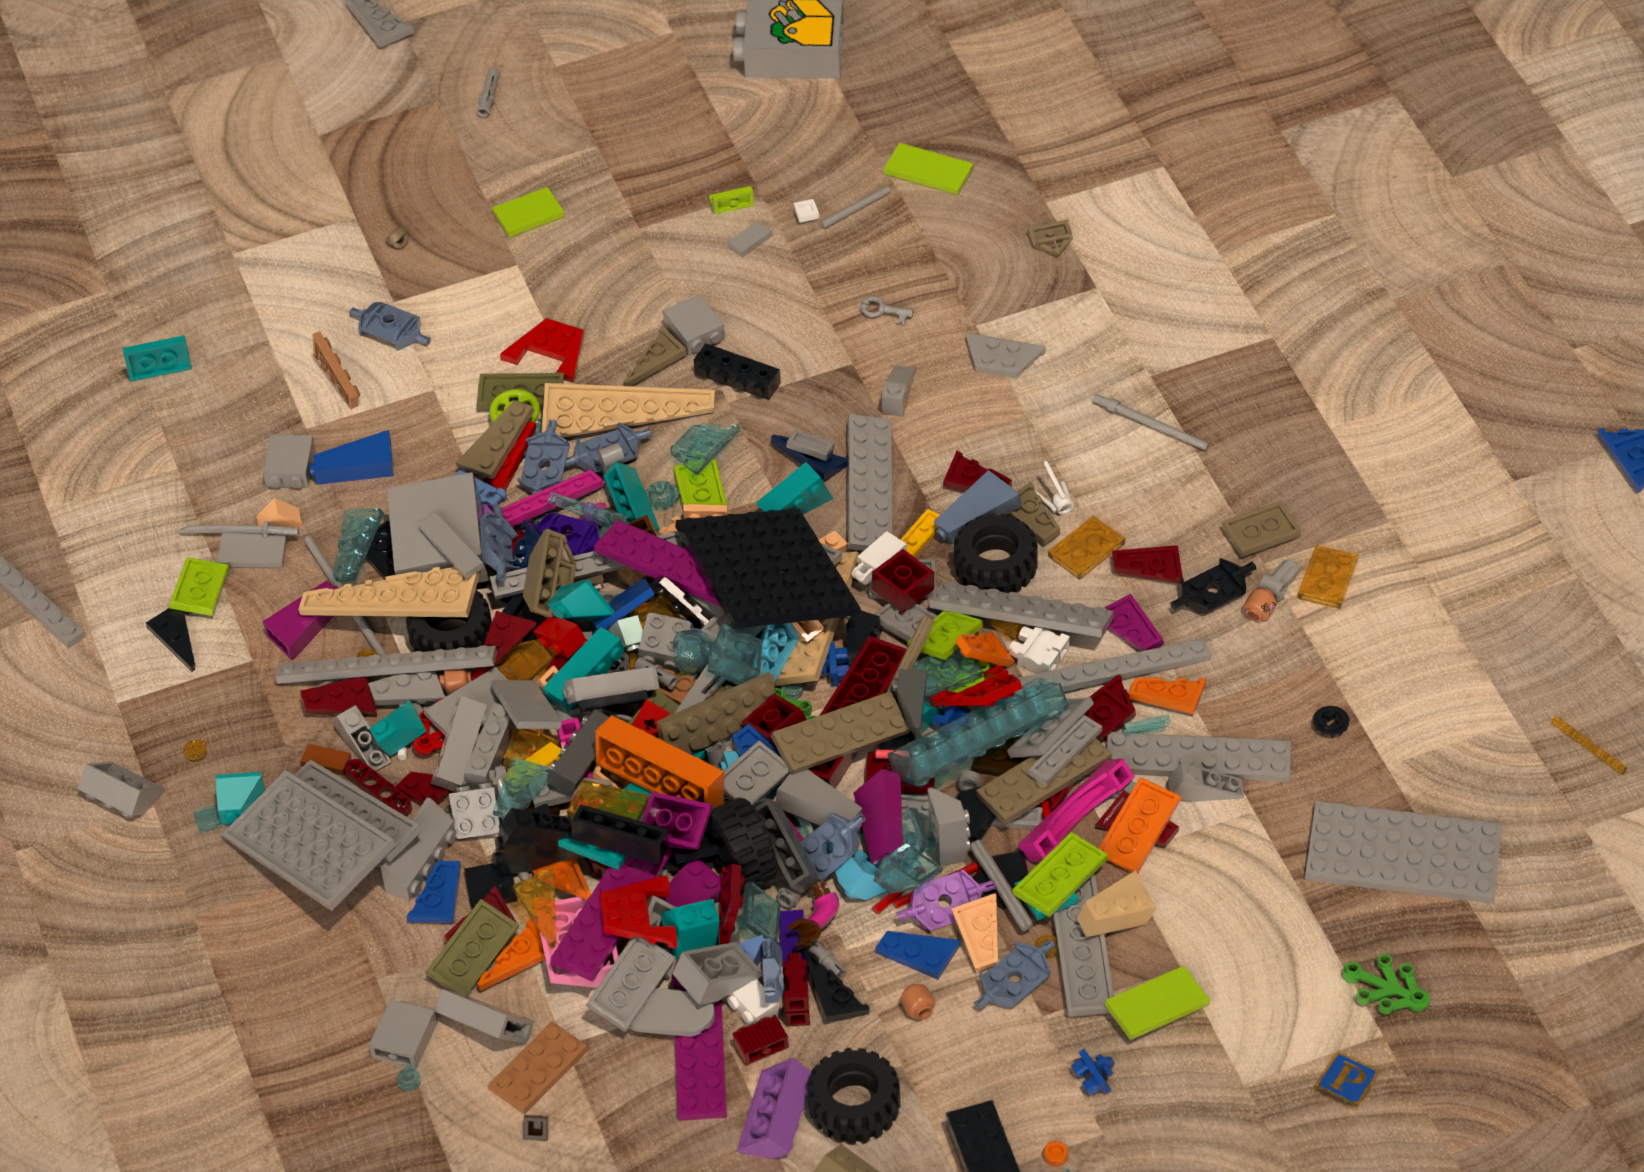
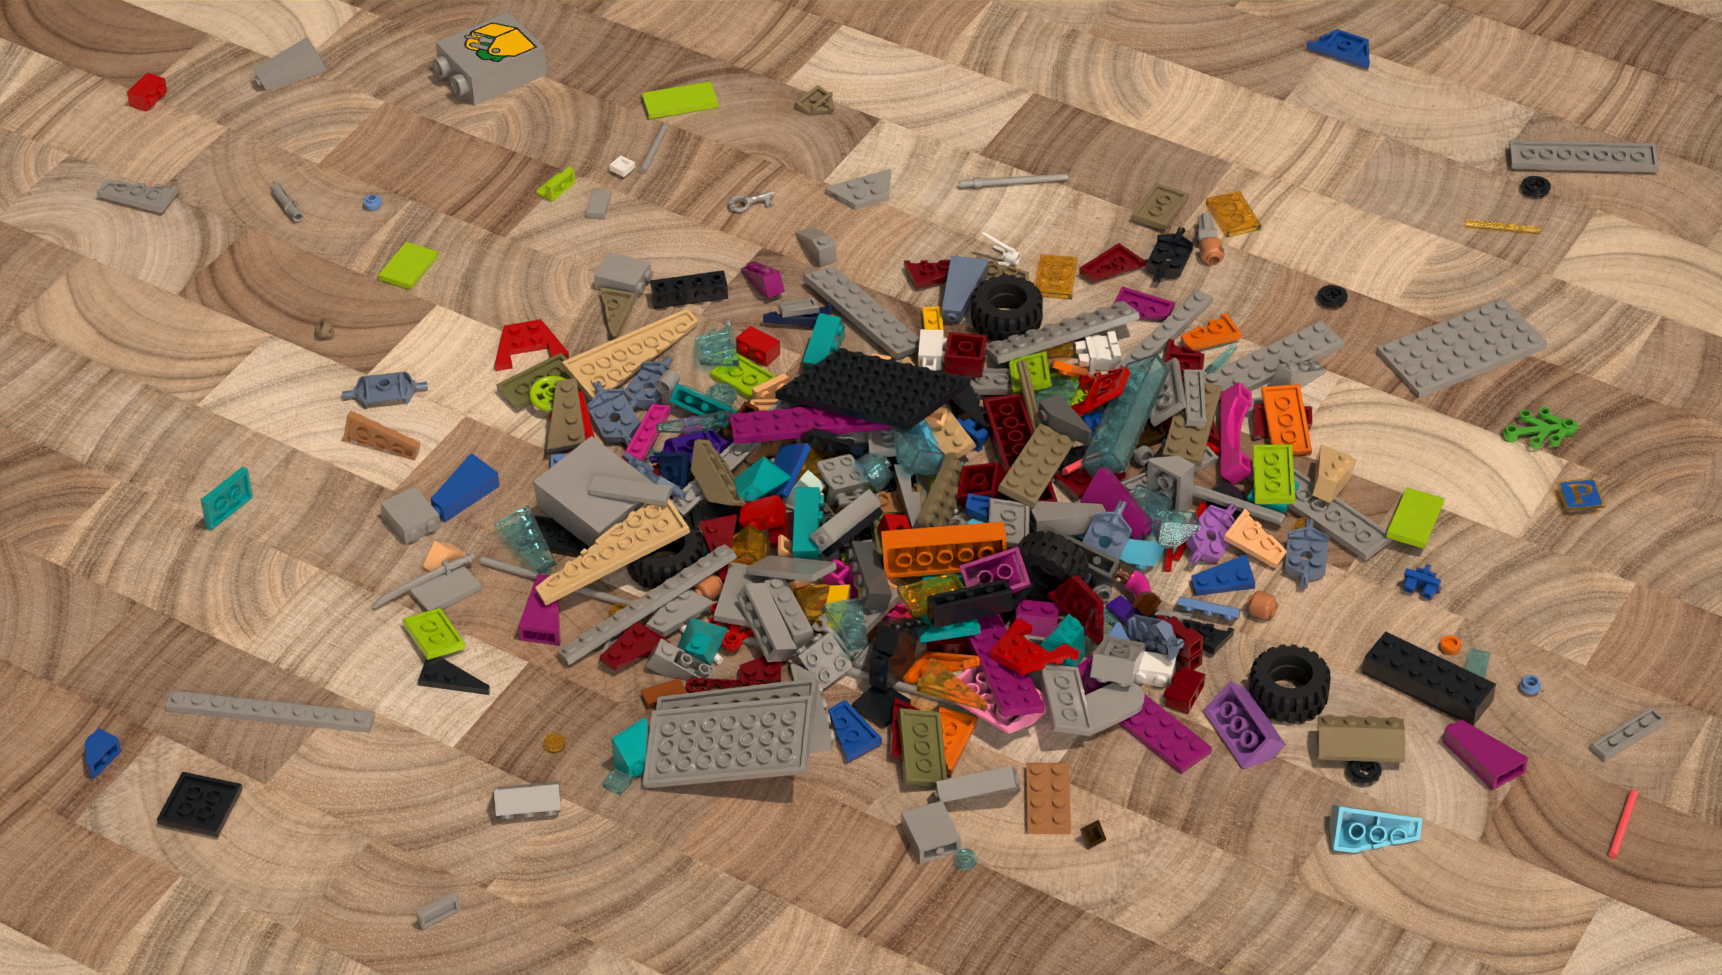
camera: 40 degrees left, 5 degrees down
none -> medium blue plate [363,194,382,211]
none -> red piece [736,326,781,367]
none -> magenta slope [741,261,785,298]
none -> medium blue plate [1177,596,1241,620]

